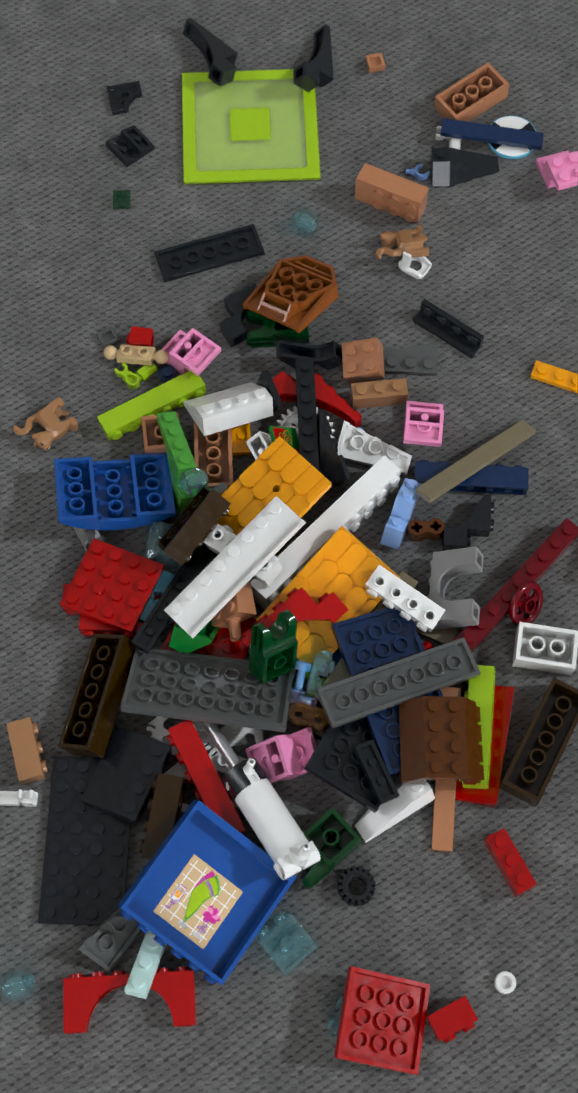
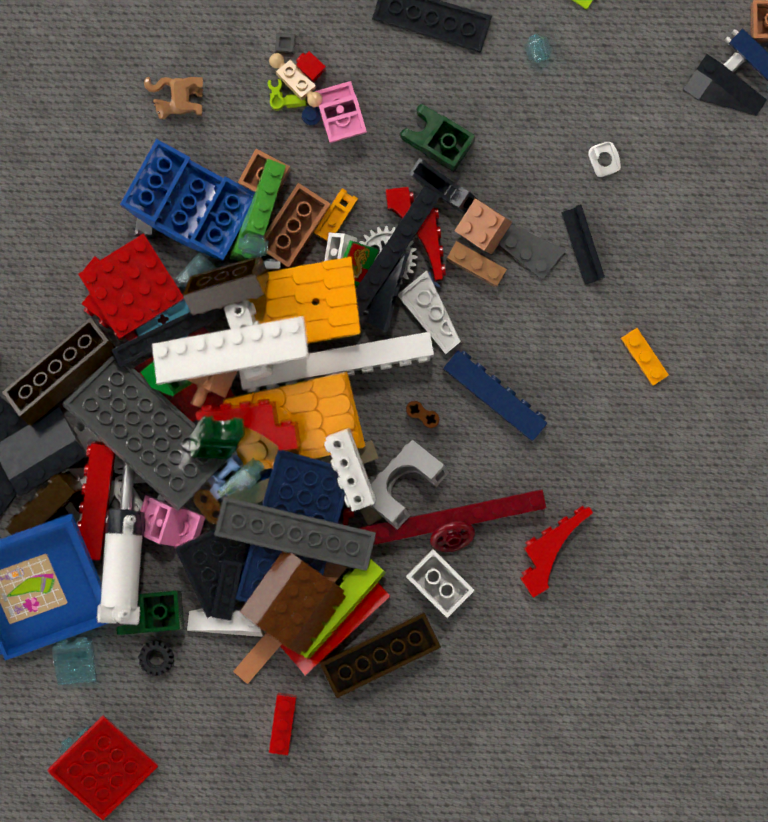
camera: 35 degrees right, 20 degrees up
lime brick [97,371,206,441] -> none
white slope [183,382,273,436] -> none
black arch [220,283,257,348] -> none
dark orange hinge [243,255,338,333] -> none
black tile [257,370,281,411] -> none
nougat brick [355,163,429,223] -> none
medium nougat animal [375,225,429,259] -> none
light blue arch [380,478,422,550] -> none
bright pink bracket [403,401,444,447] -> none
medium blue piece [406,164,430,181] -> none
dark tan tile [416,419,536,503] -> none
red brick [426,996,478,1043] -> none
black arch [442,495,494,551] -> none
white tile [494,971,516,994] -> none

